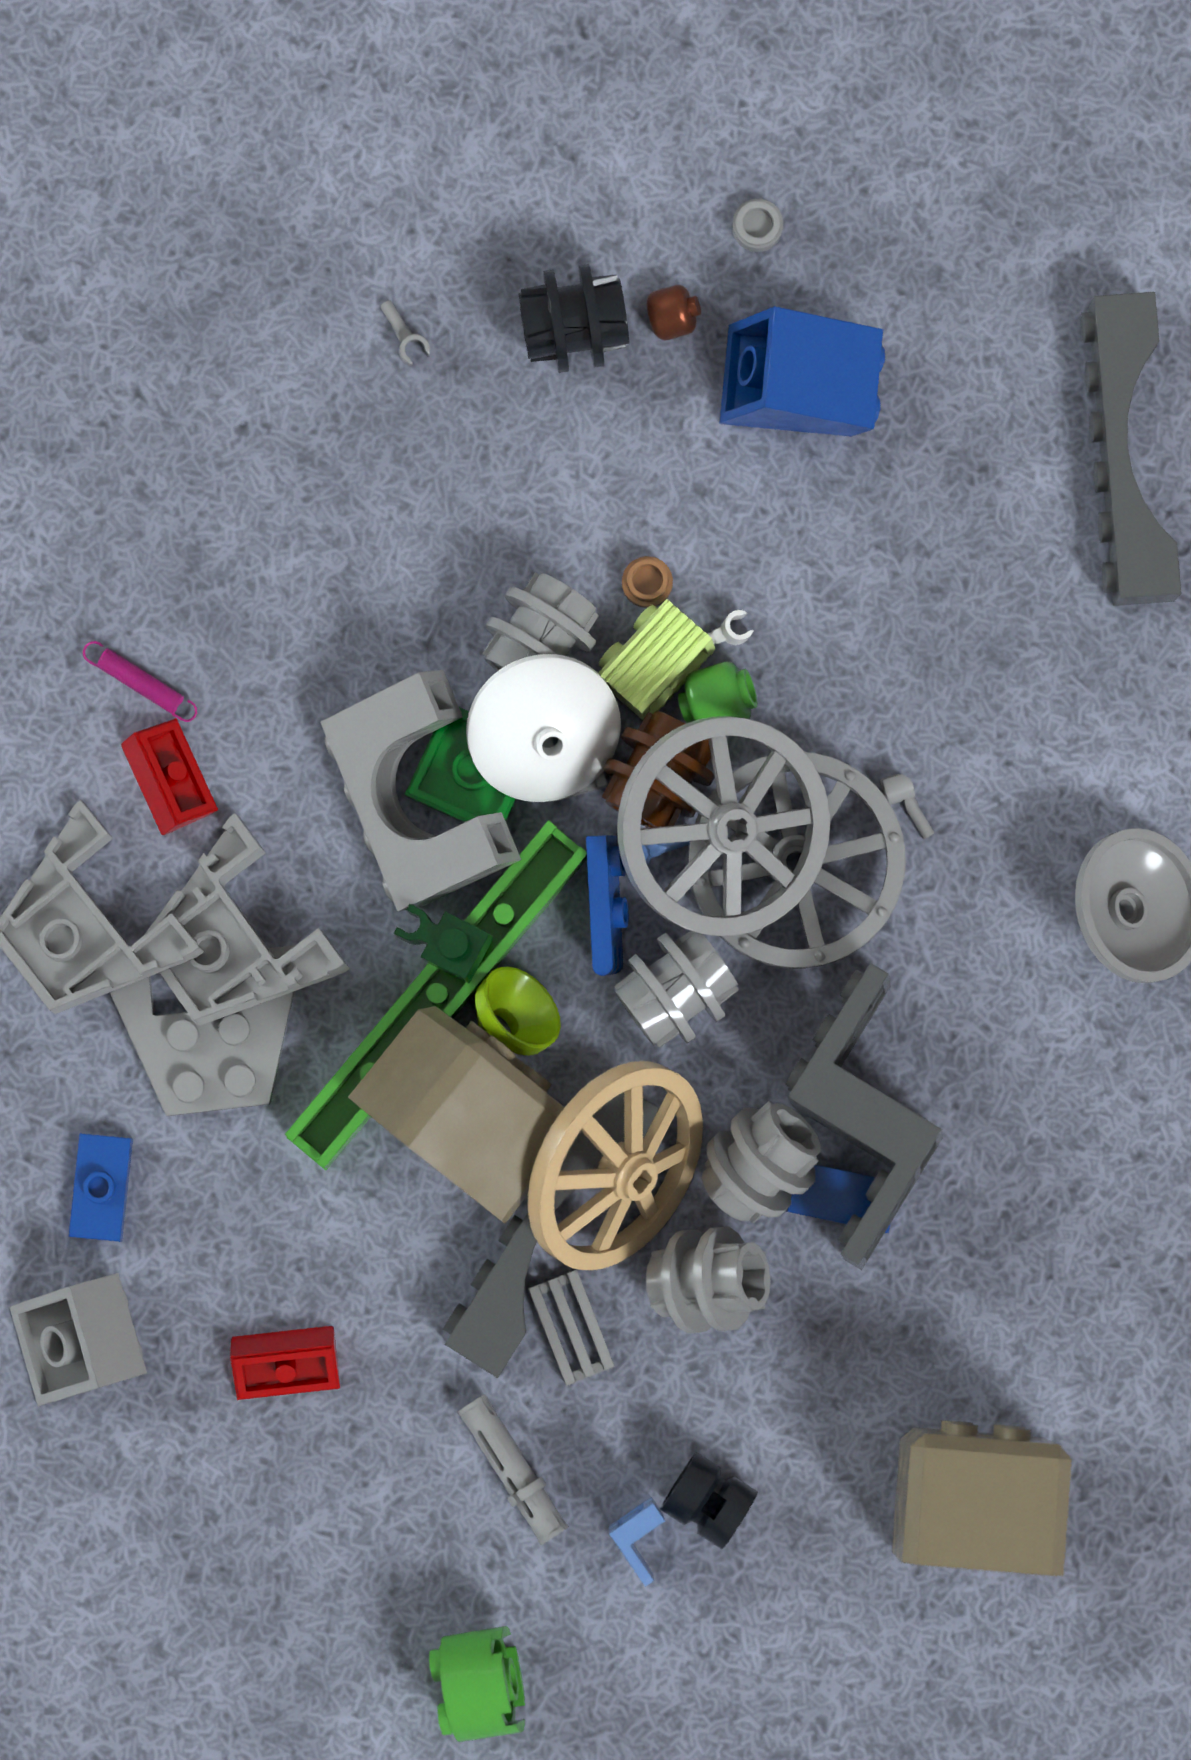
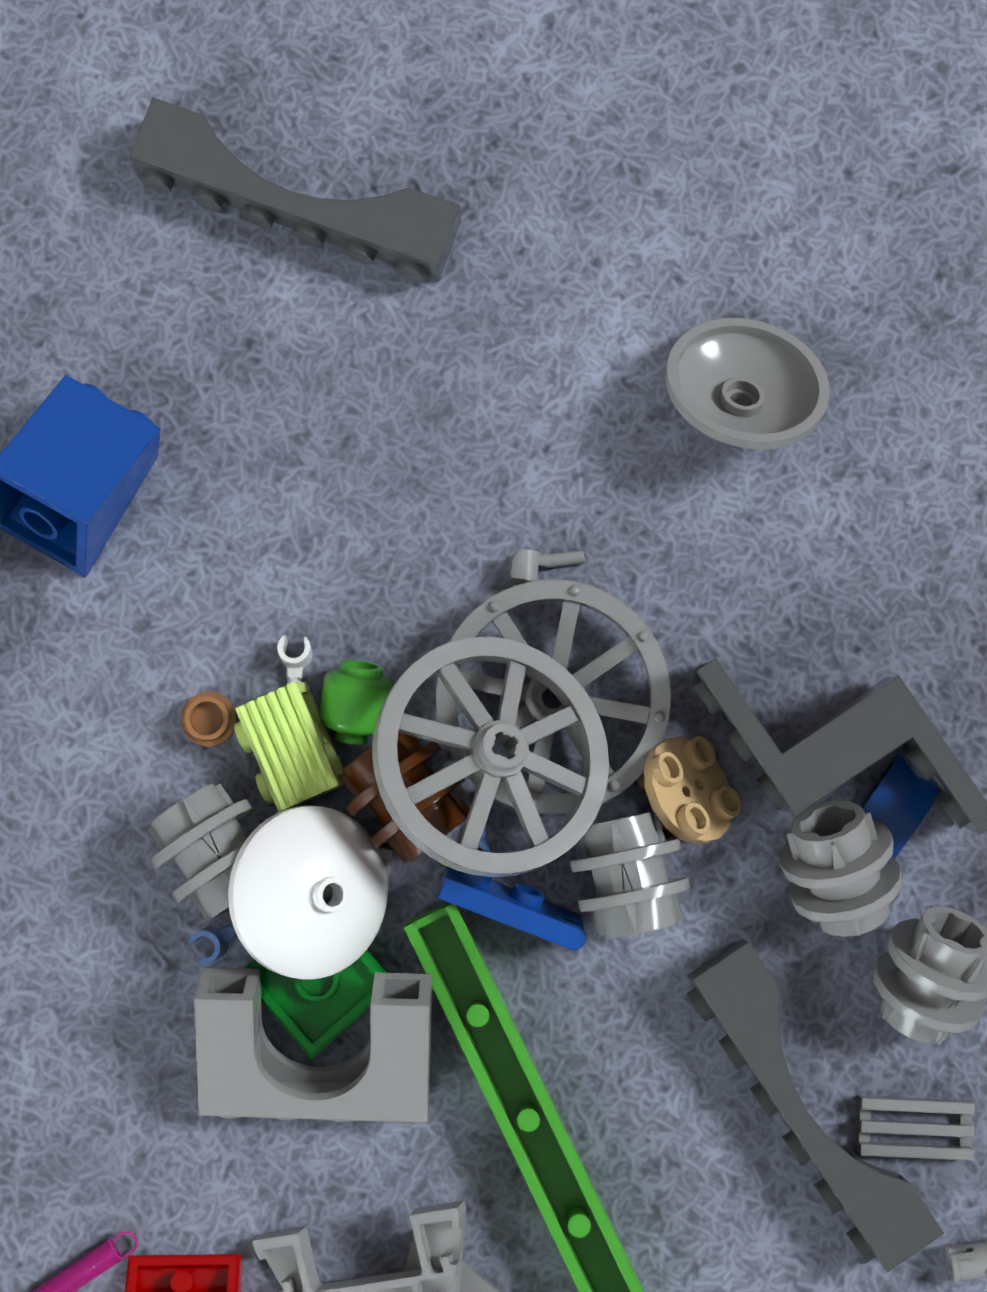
camera: 65 degrees left, 0 degrees up
dark tan plate [348,1006,565,1223] -> none
dark green plate [394,904,494,983] -> none
lime piece [475,966,561,1056] -> none
tan wheel [528,1061,703,1270] -> none
none -> medium blue hand [189,924,238,964]
none -> tan plate [636,736,741,845]

